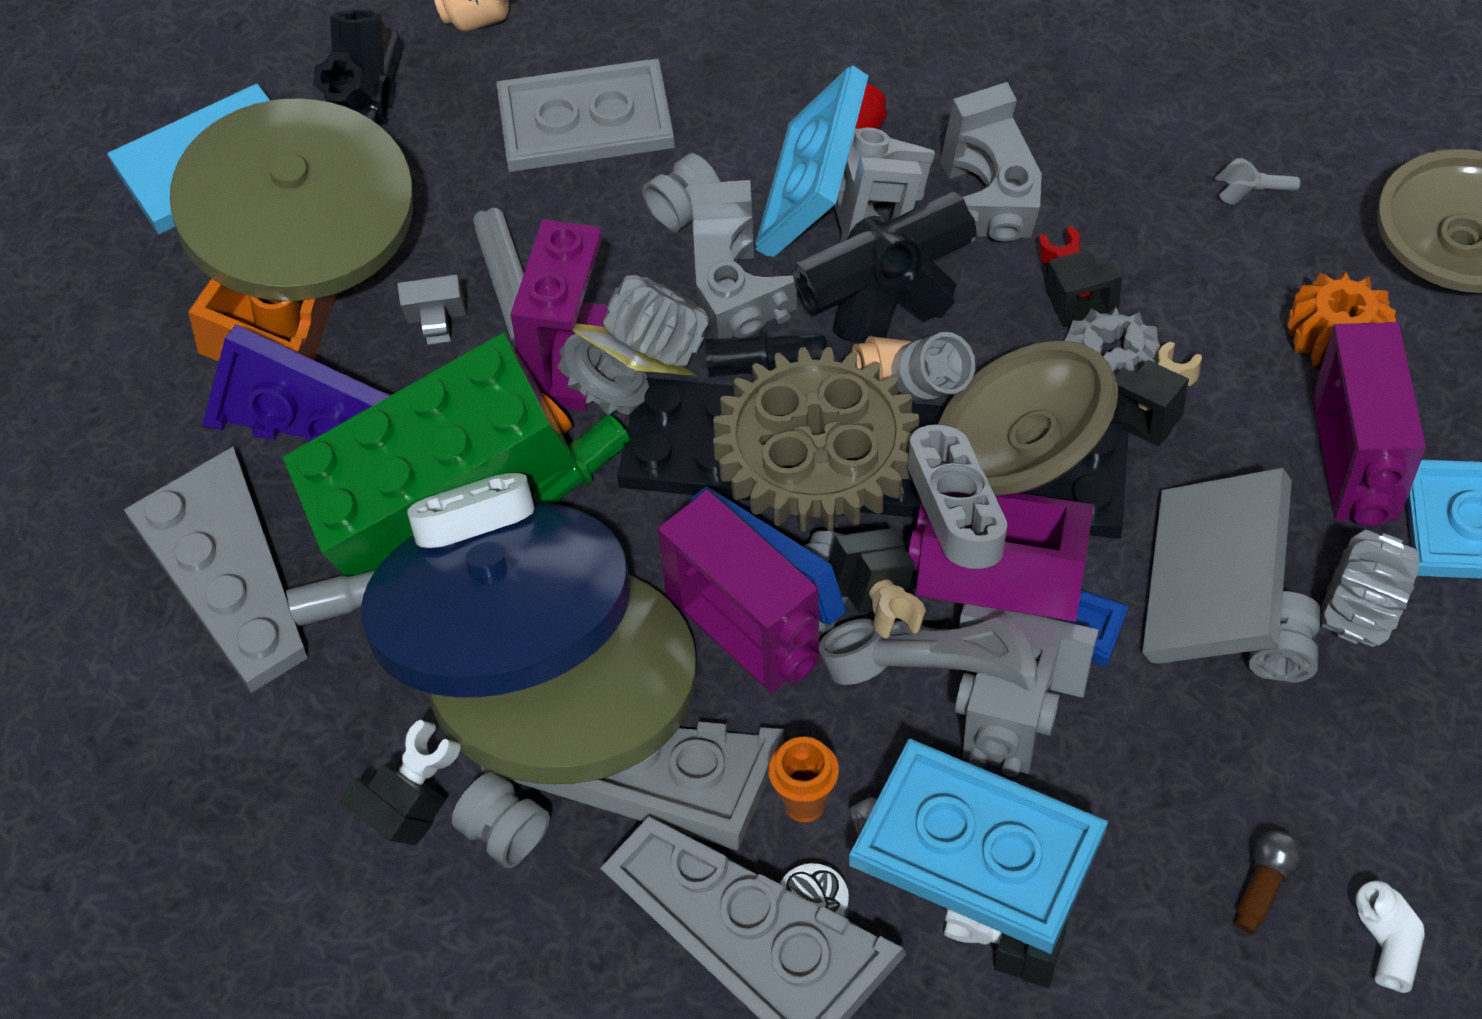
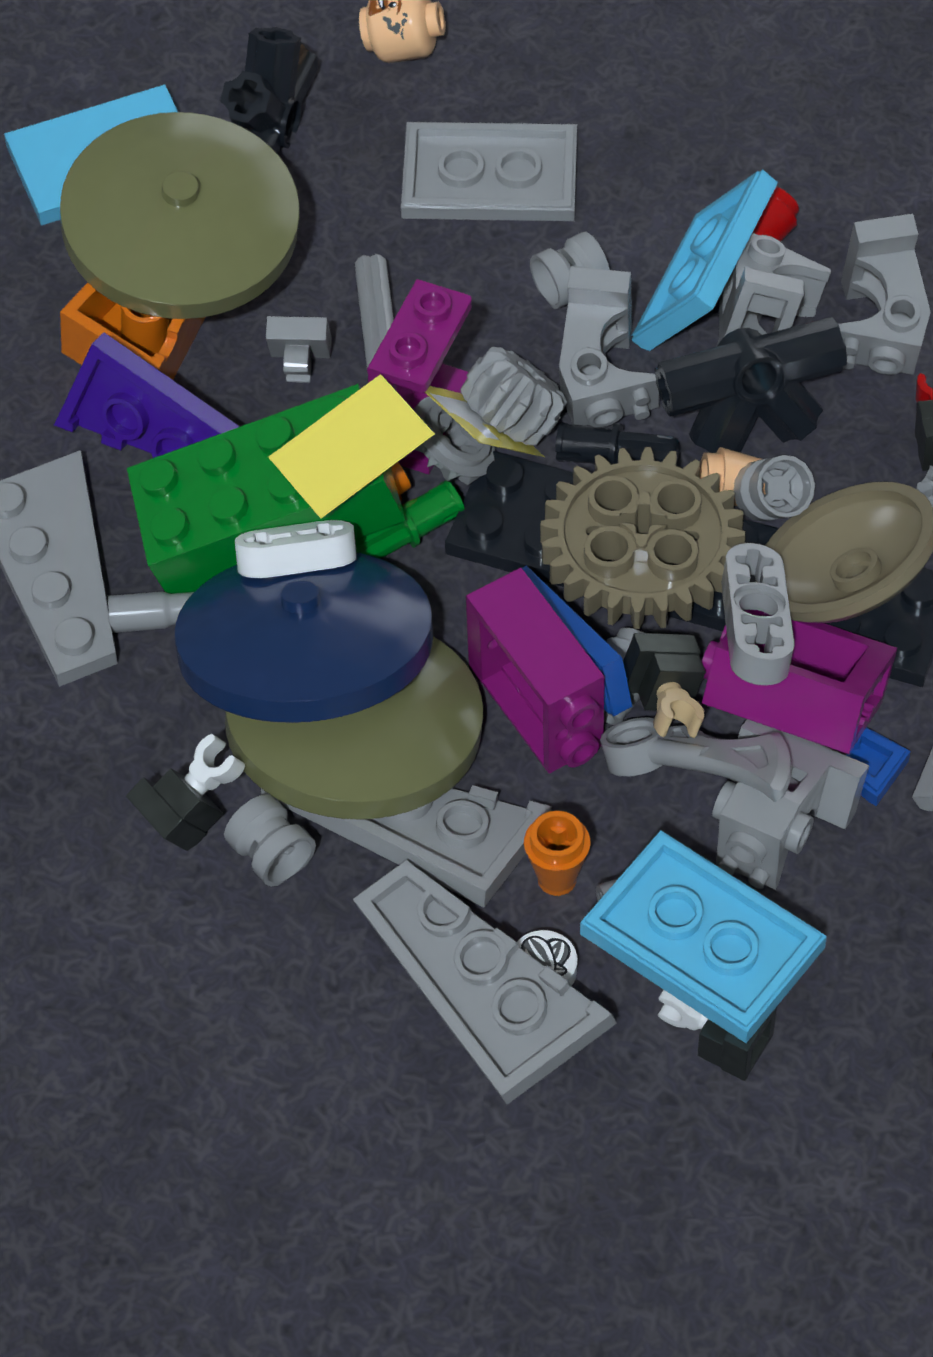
camera: 10 degrees right, 0 degrees up
none -> light yellow sticker [268,374,435,518]

